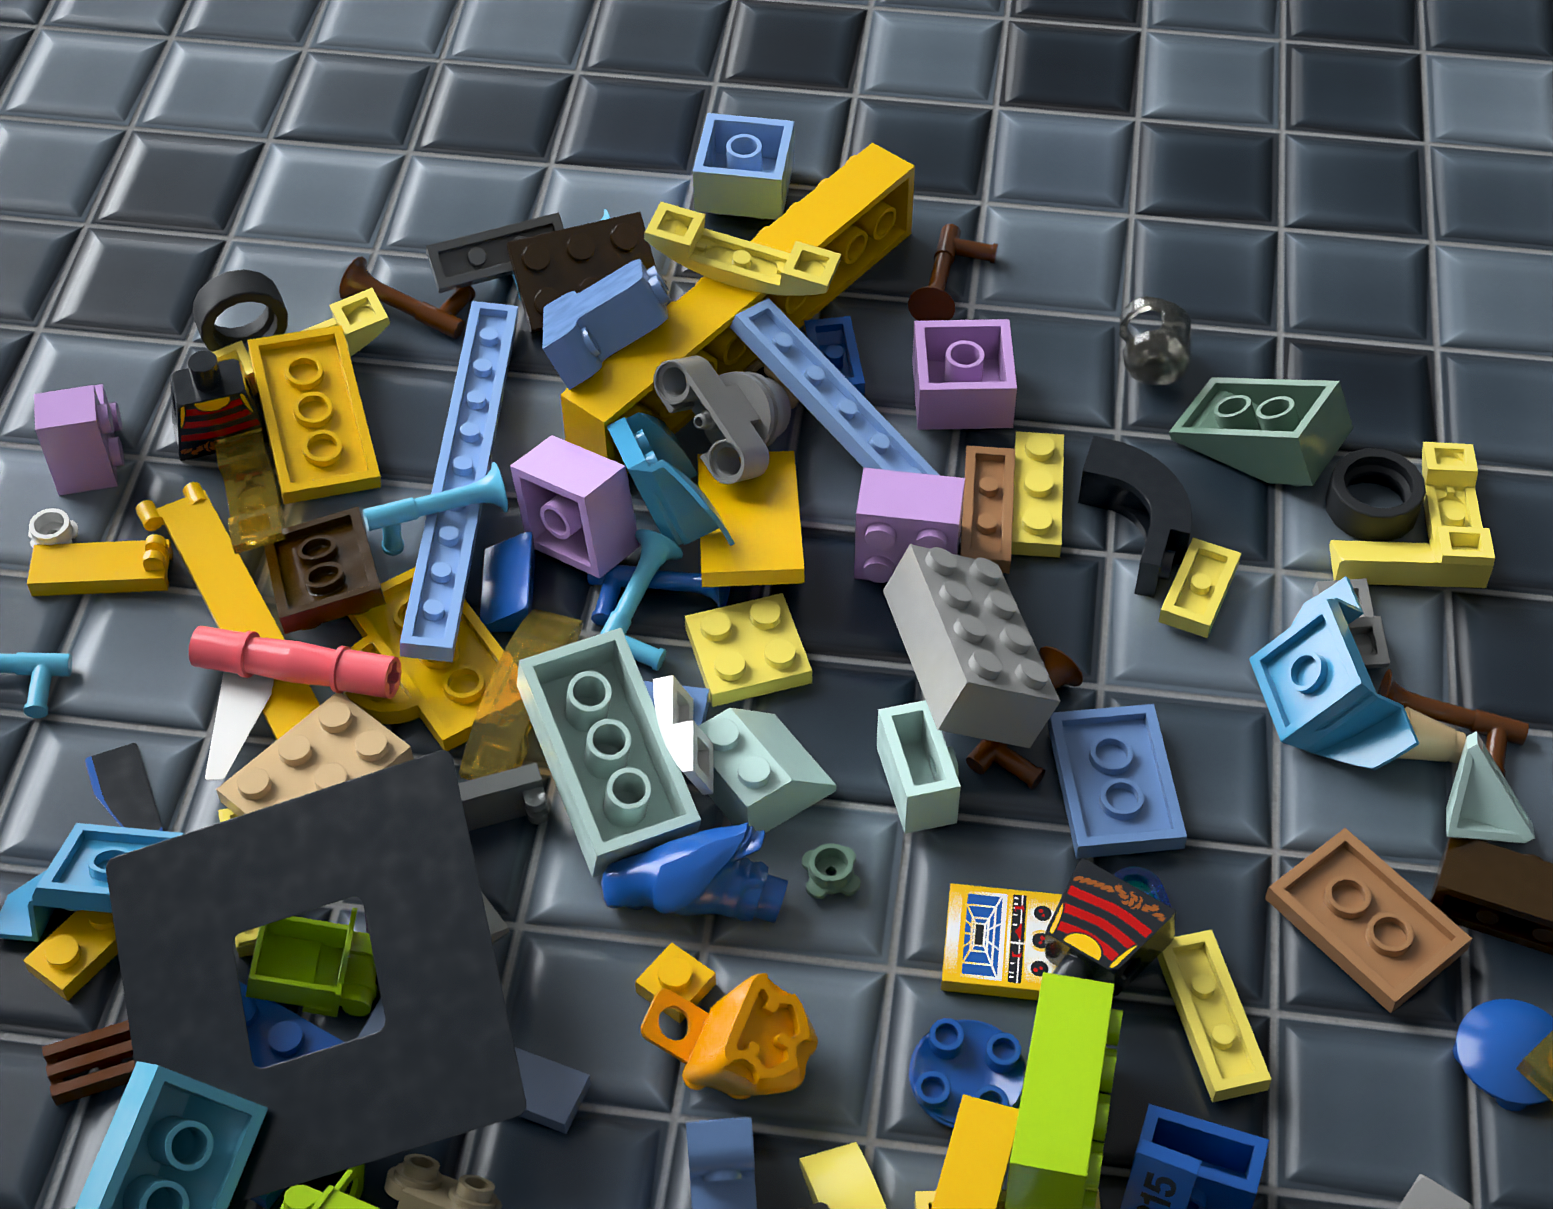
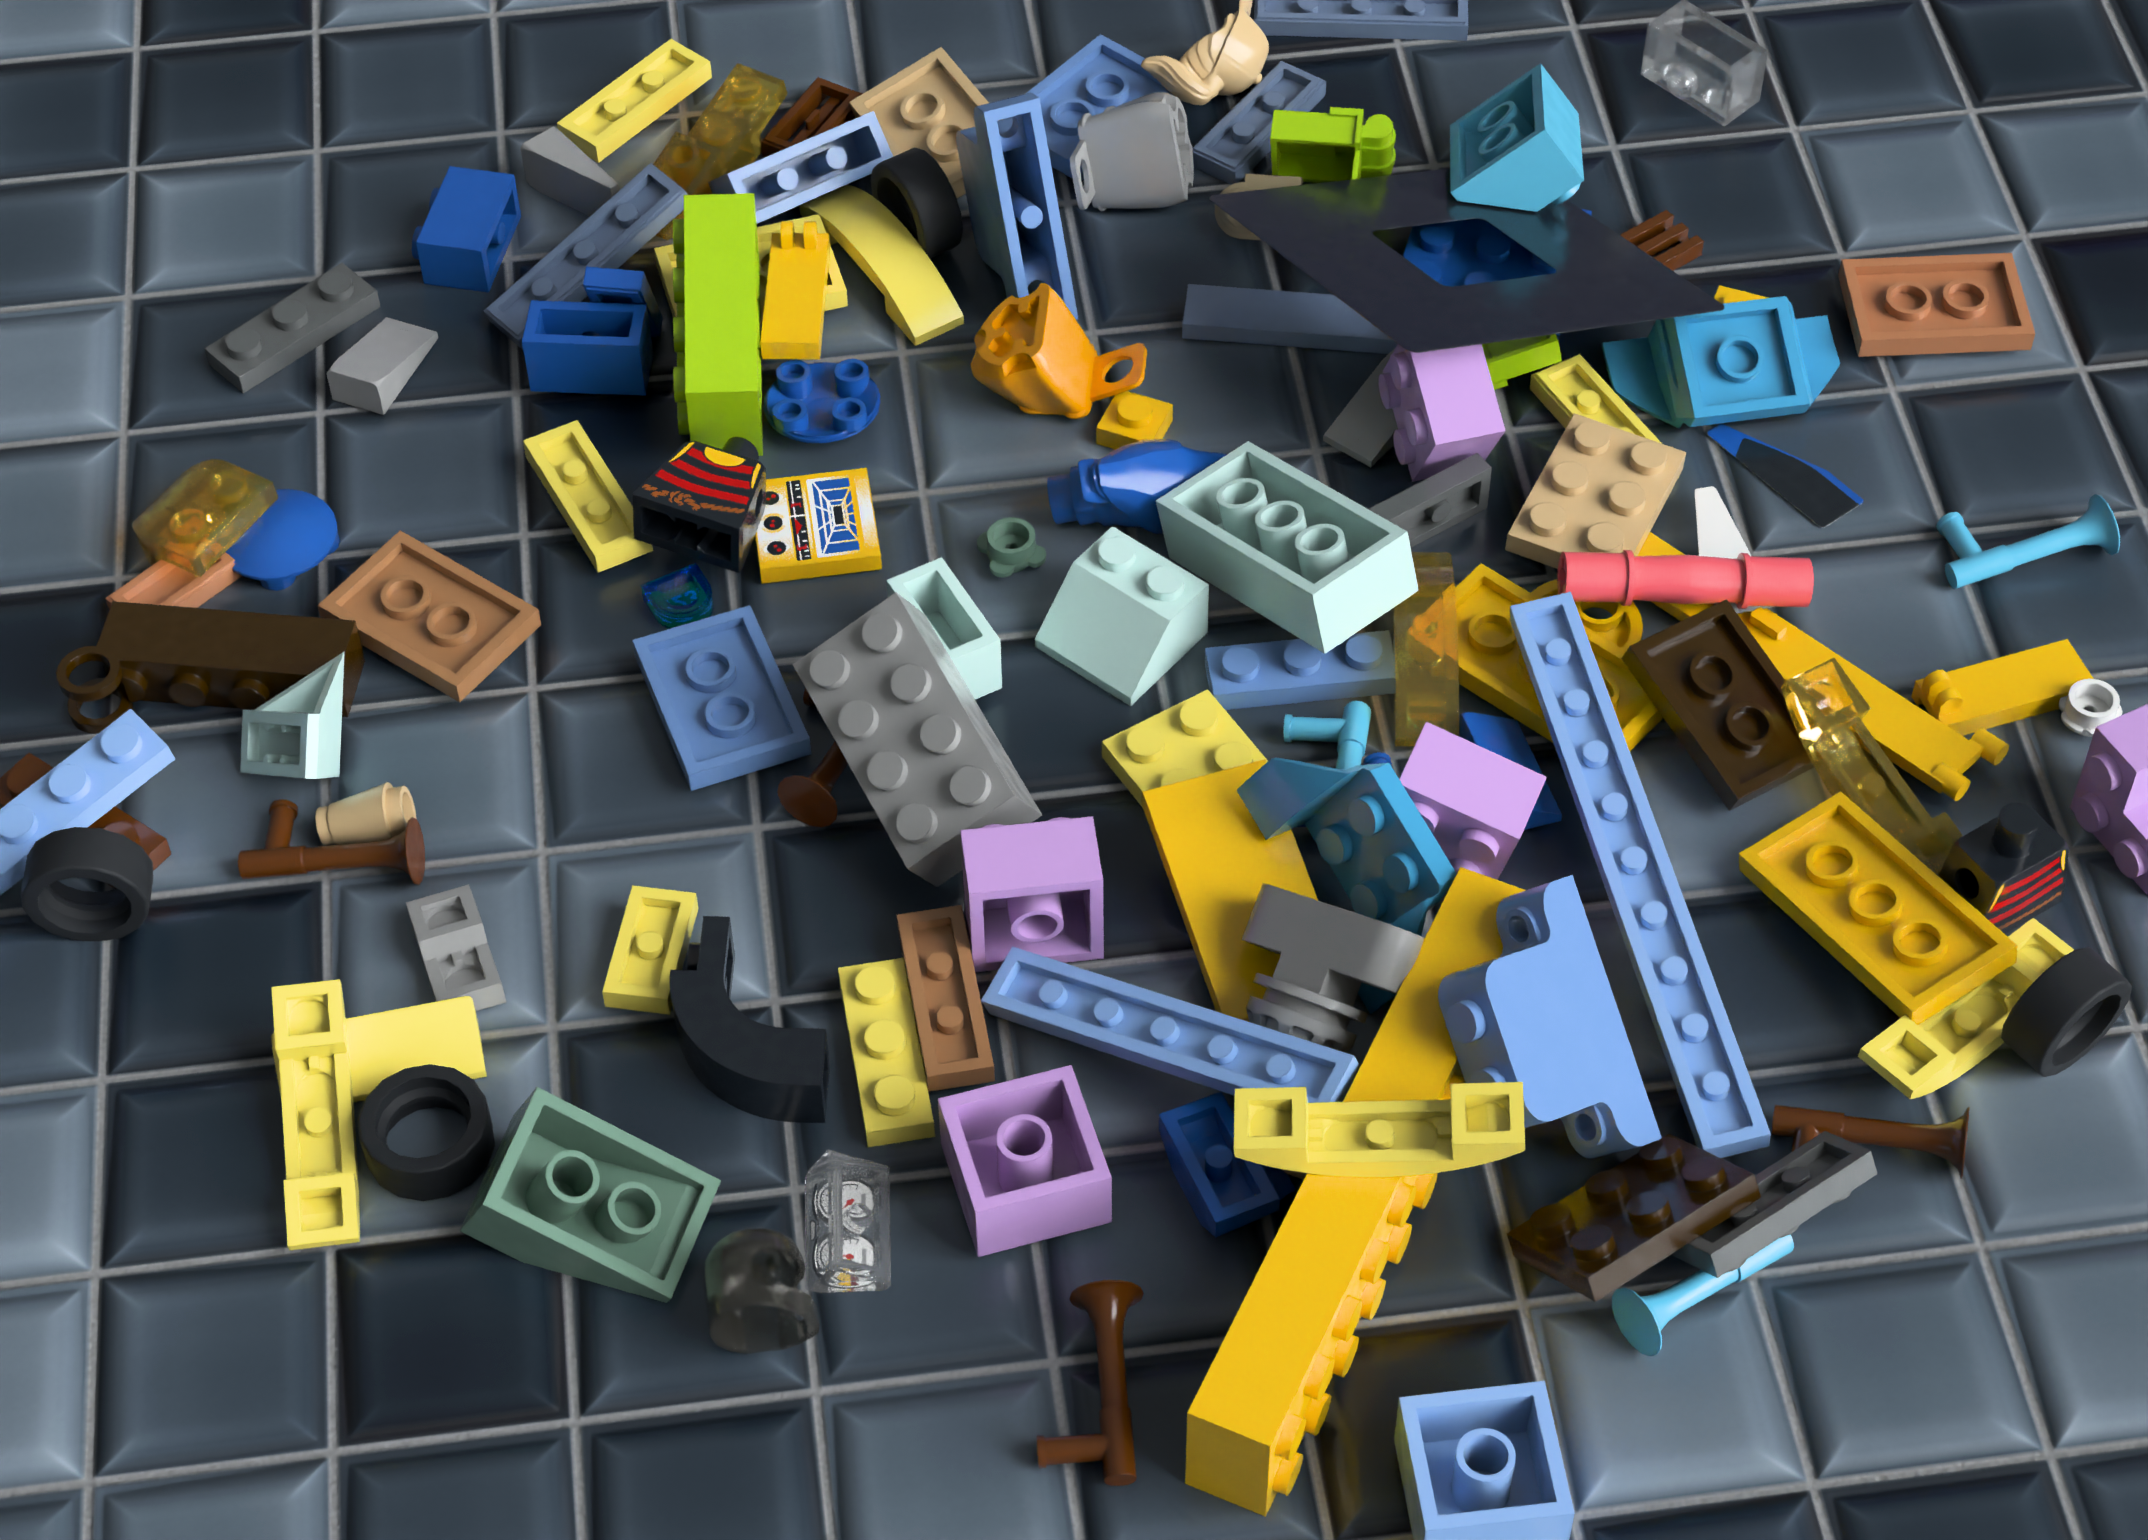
camera: 165 degrees right, 0 degrees up
medium azure piece [363,462,508,556] -> none
white slope [653,675,713,795] -> none
dark azure piece [1249,576,1419,771] -> none
none -> clear slope [805,1150,891,1293]

